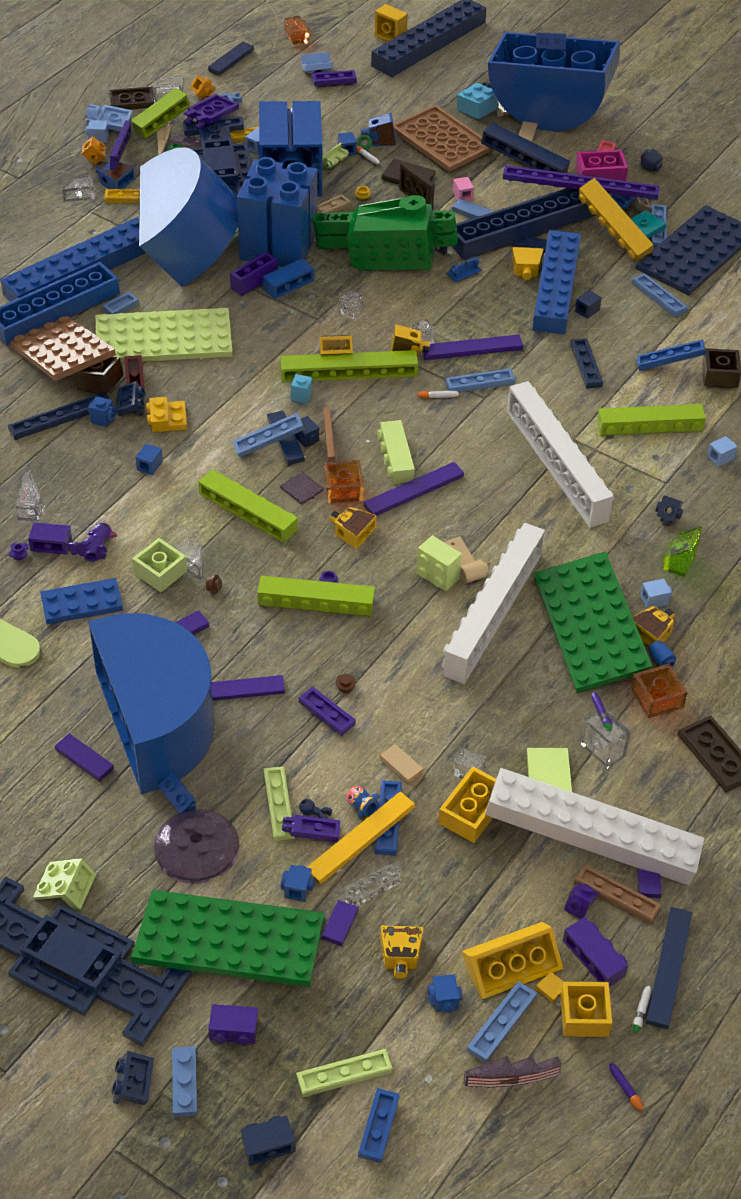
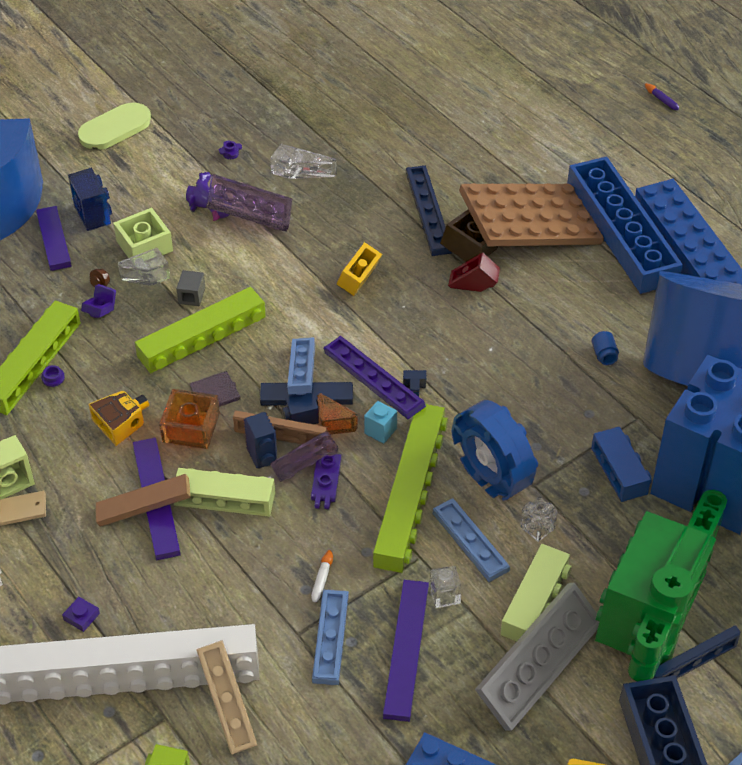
camera: 110 degrees right, 0 degrees up
dark purple brick [28,522,72,555] -> none
blue plate [40,578,123,625] -> none
blue brick [88,396,116,427] -> none
yellowish green plate [95,308,233,363] -> none
medium blue tile [102,291,139,314] -> none
dark blue bracket [116,381,146,416] -> none
blue brick [135,444,163,475] -> none
yellow plate [146,397,187,432] -> none
dark purple brick [230,252,278,296] -> none
yellow torso [320,334,353,354] -> none
torso [390,324,430,358] -> none
blue hinge [446,257,482,282] -> none
none -> dark purple plate [62,596,100,632]
none -> clear blue brick [68,167,112,231]
none -> dark purple bracket [81,284,116,318]
none -> medium nougat tile [96,474,190,527]
none -> dark grey brick [176,270,206,306]
none -> tan tile [196,640,258,755]
none -> clear purple plate [206,174,292,232]
none -> dark blue brick [244,412,278,469]
none -> clear purple plate [270,432,339,482]
none -> dark purple hinge [311,453,341,510]
none -> clear orange slope [317,393,358,435]
none -> dark purple tile [323,336,426,420]
none -> yellow brick [336,242,382,296]
none -> dark blue tile [403,370,427,396]
none -> medium blue tile [433,498,510,582]
none -> blue piece [451,400,538,501]
none -> light grey plate [475,583,599,731]
none -> yellowish green brick [501,543,572,642]
none -> blue brick [591,331,619,365]

